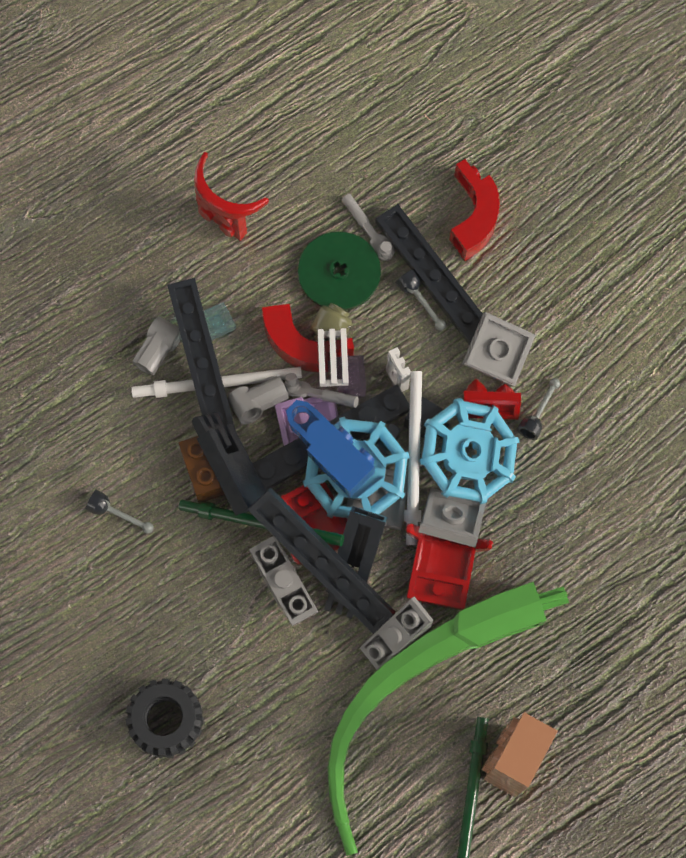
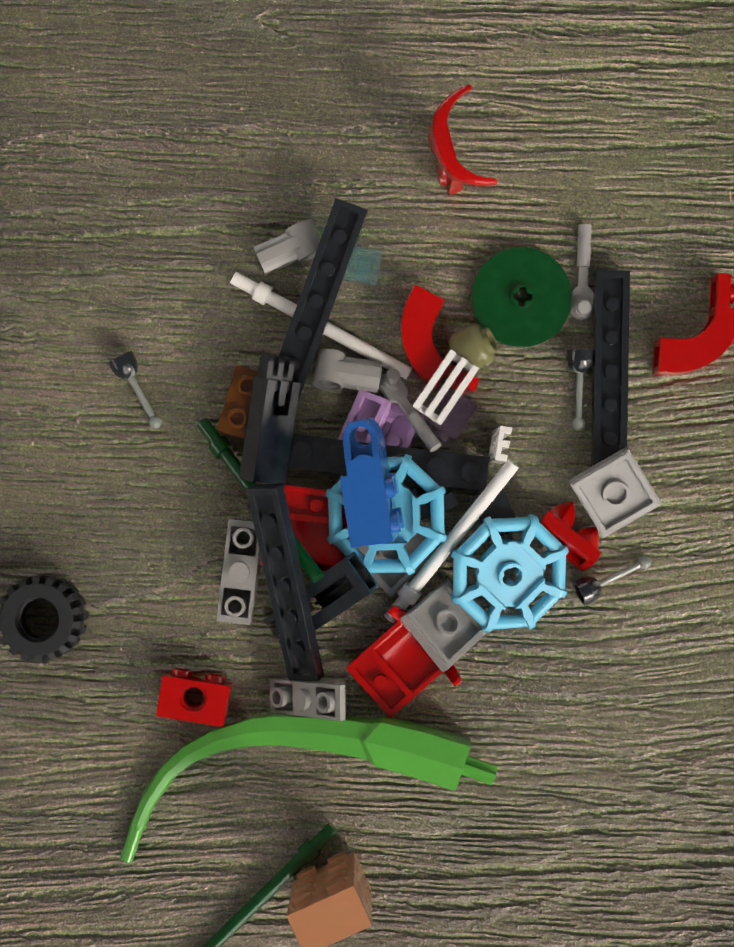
camera: 35 degrees right, 15 degrees up
none -> red brick [156,668,233,727]

